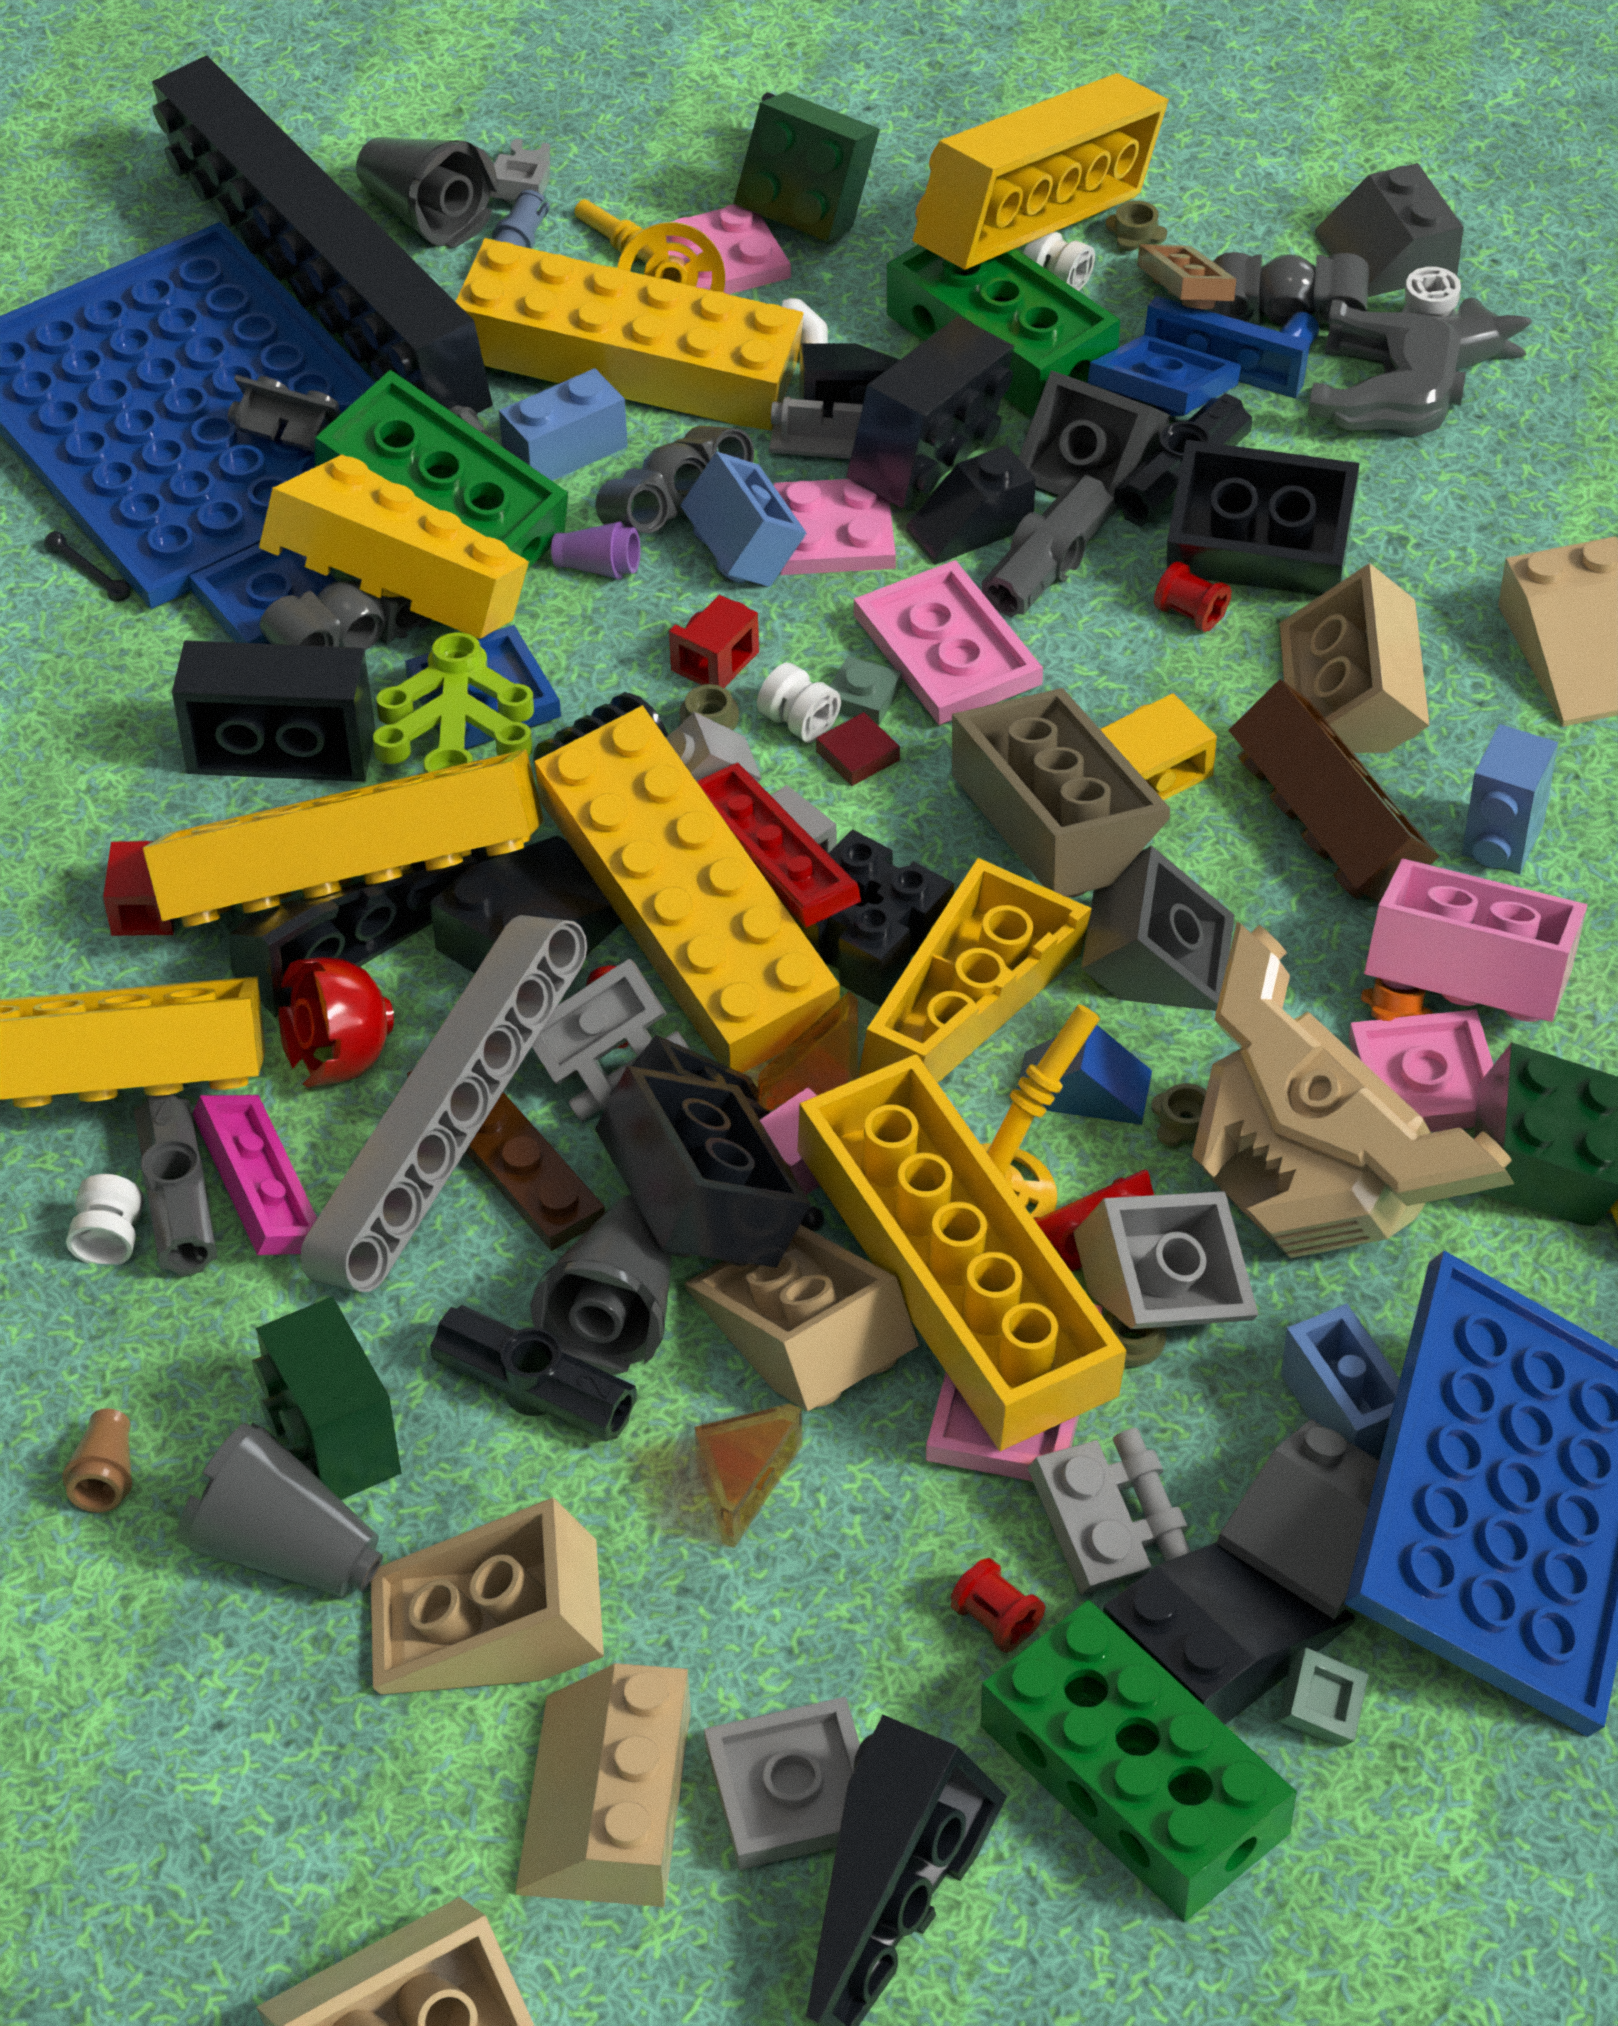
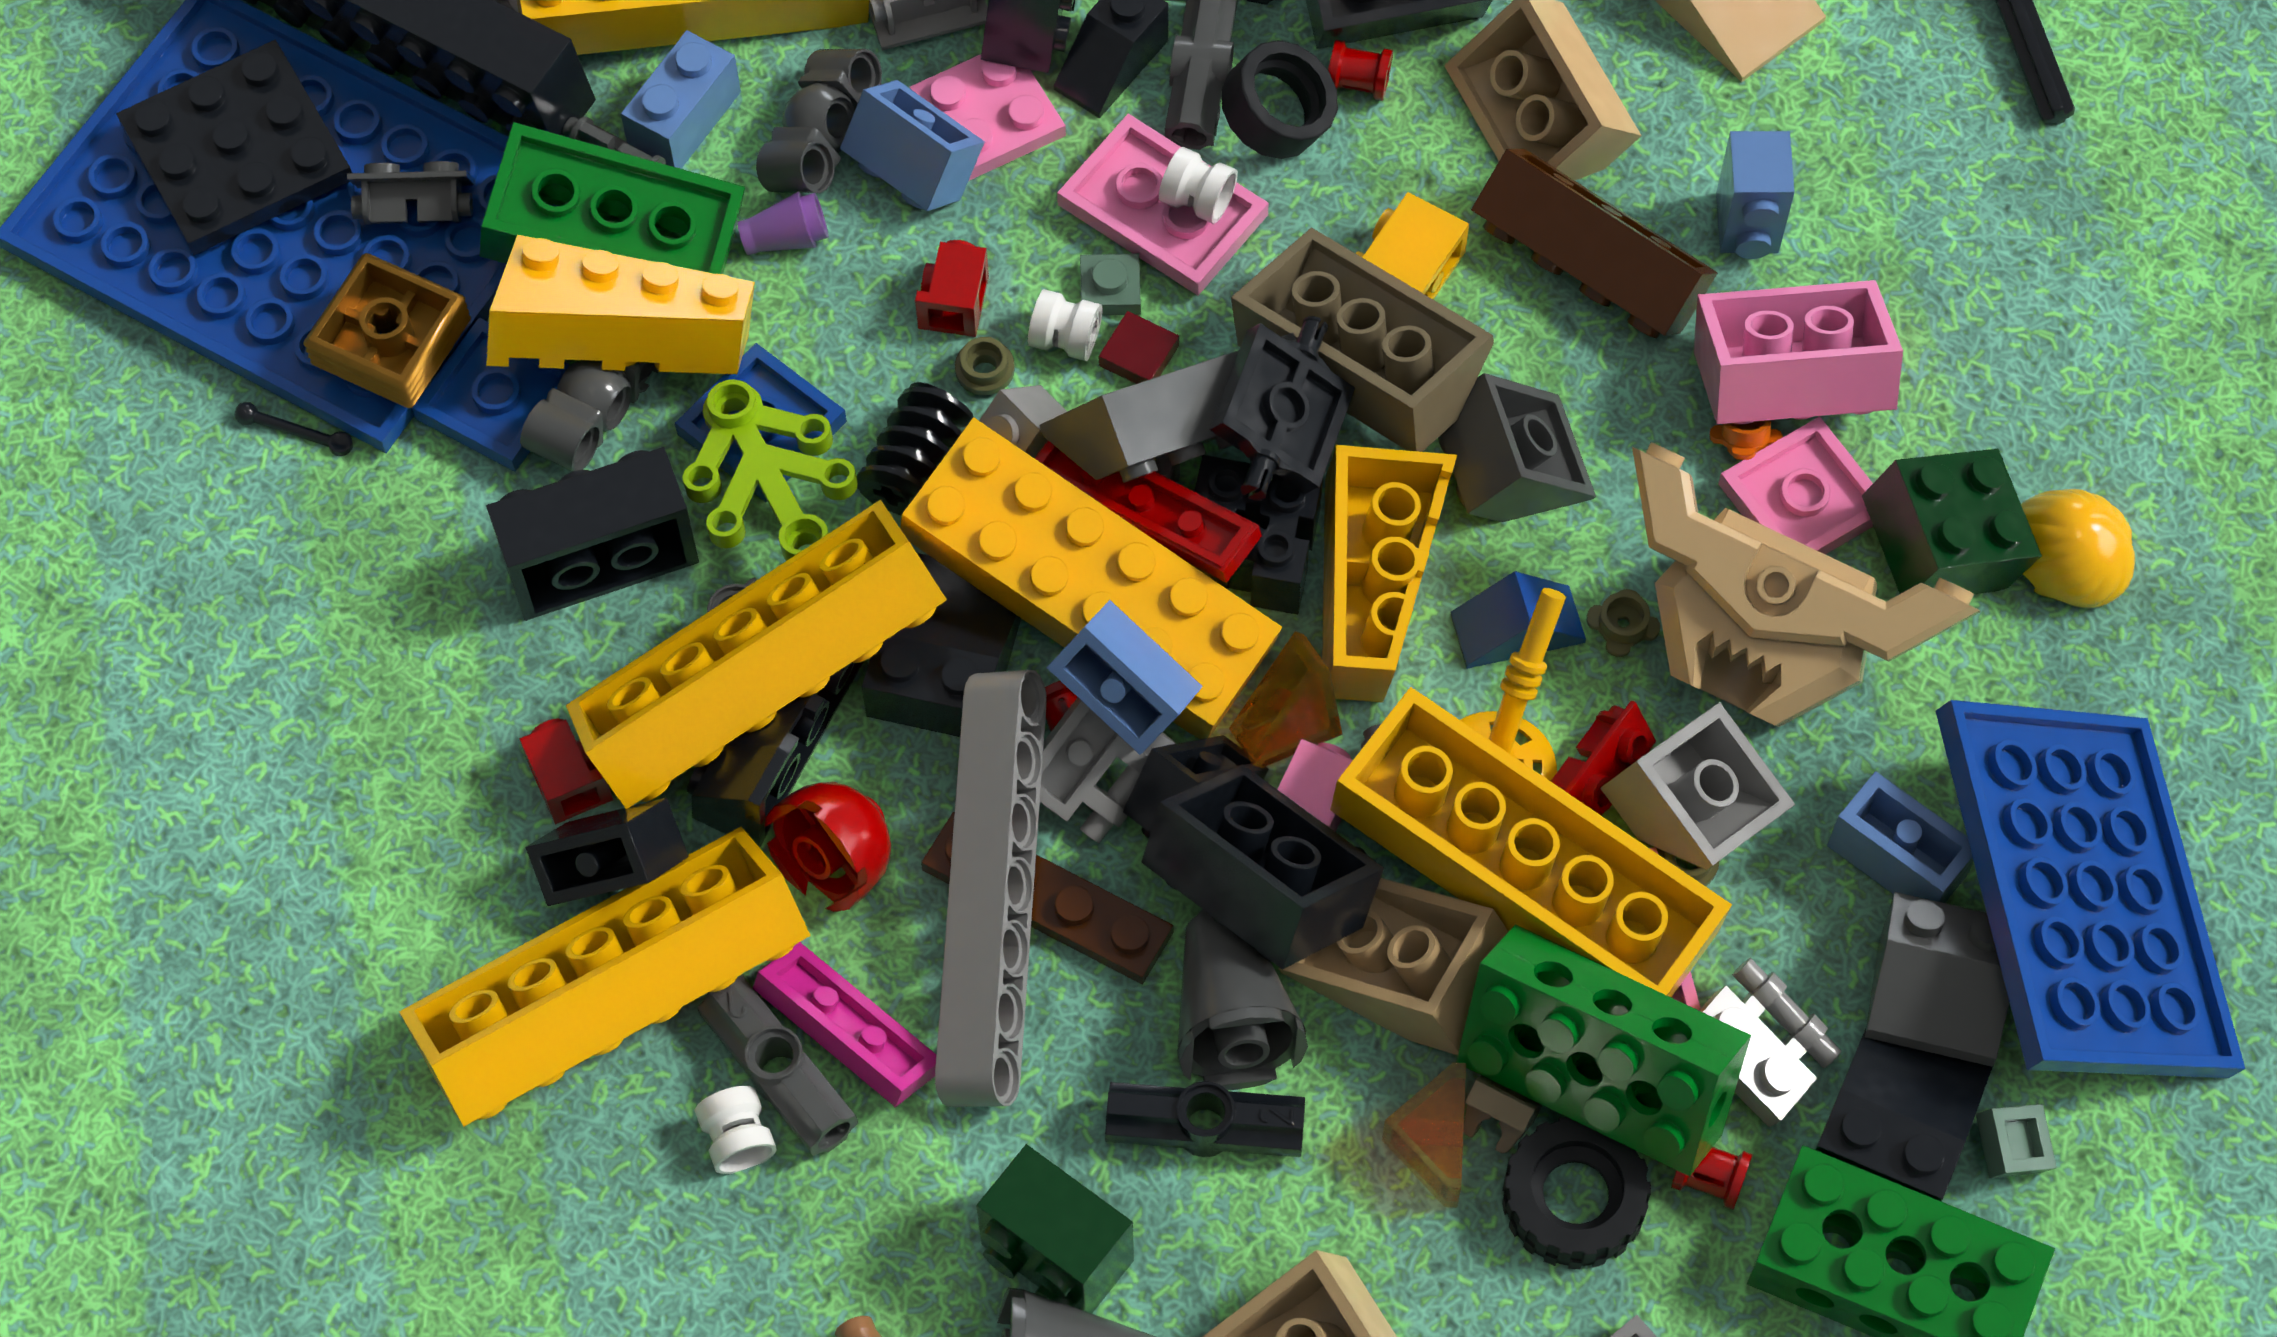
camera: 25 degrees left, 15 degrees up
none -> black plate [116,39,352,256]
none -> pearl gold brick [303,253,471,408]
none -> black brick [525,798,689,906]
none -> dark grey slope [1039,332,1296,483]
none -> medium blue brick [1046,600,1203,755]
none -> white wheel [1159,147,1238,224]
none -> black plate [1209,316,1355,501]
none -> black tyre [1221,40,1338,159]
none -> green brick [1456,924,1751,1177]
none -> dark tan tile [1463,1075,1542,1153]
none -> black tyre [1502,1116,1651,1269]

